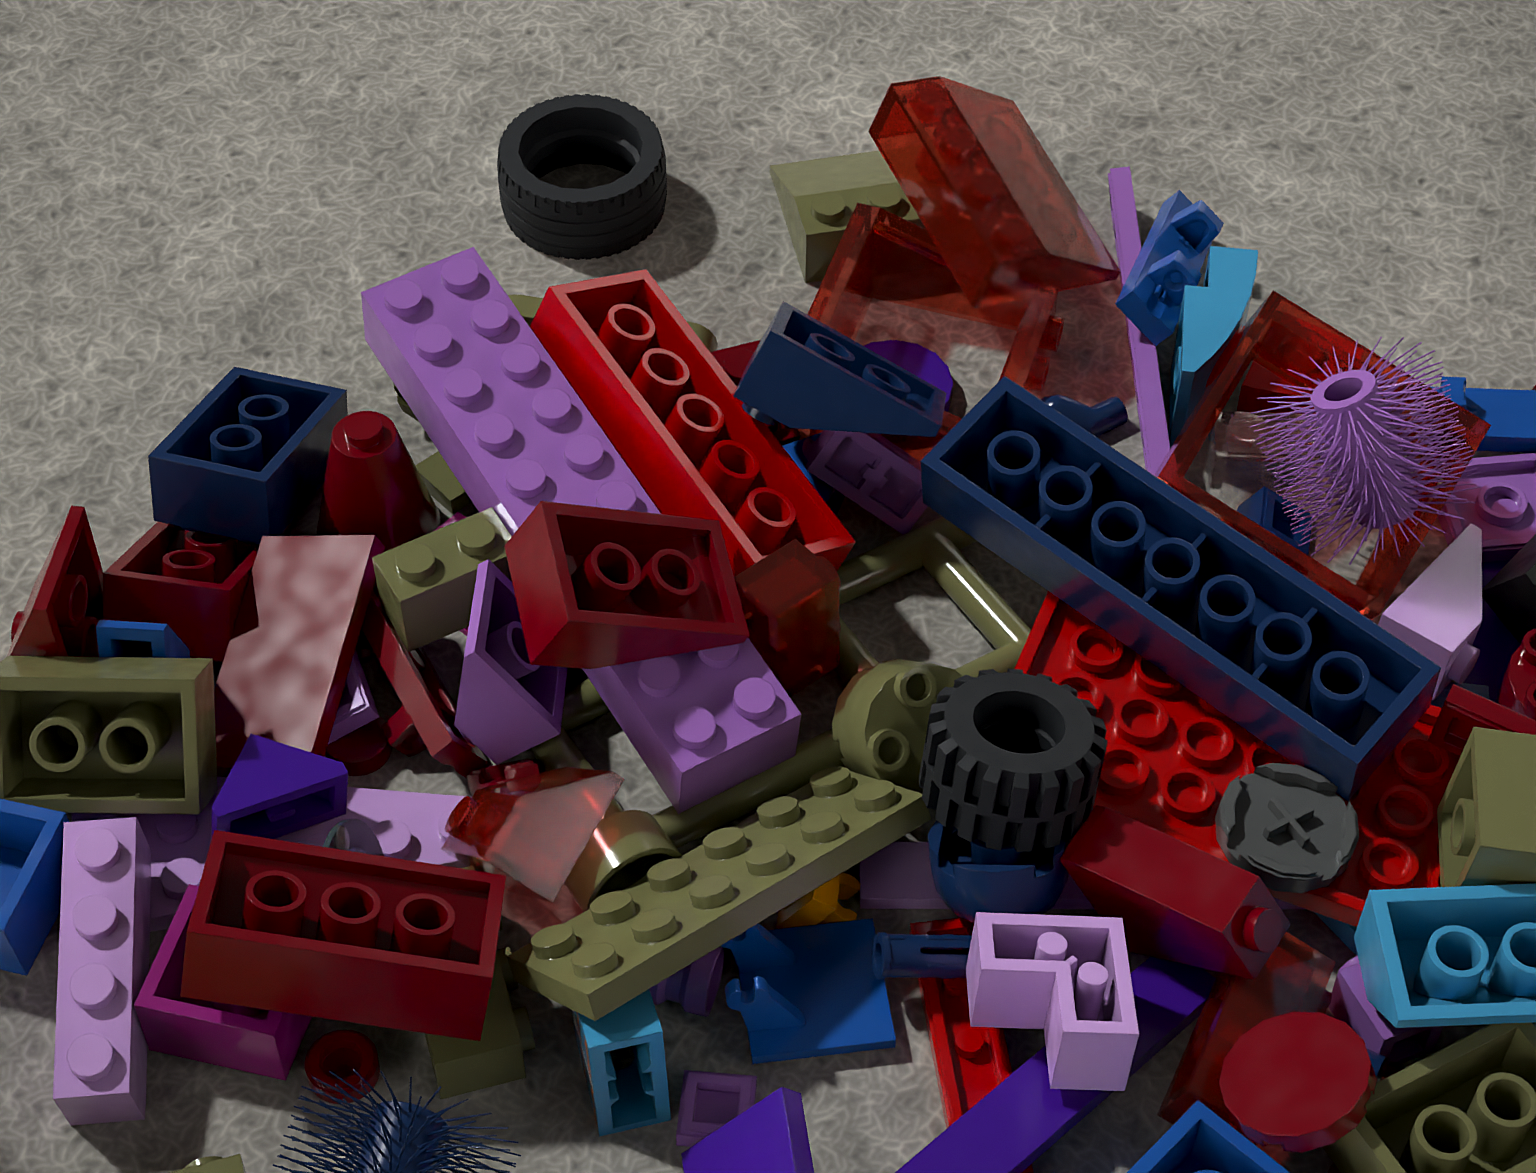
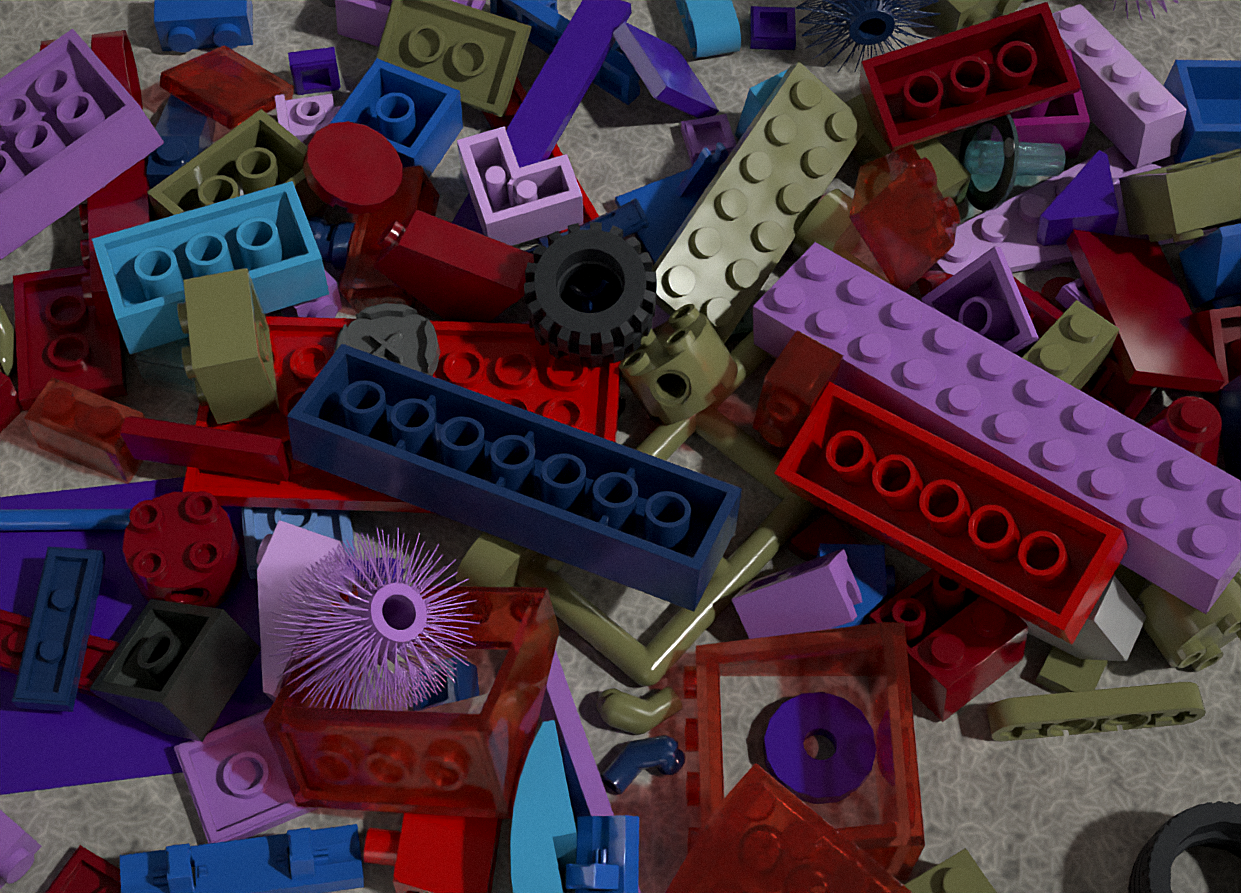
camera: 160 degrees right, 10 degrees up
dark red slope [504,501,750,669] -> none
dark blue slope [733,301,946,437] -> none

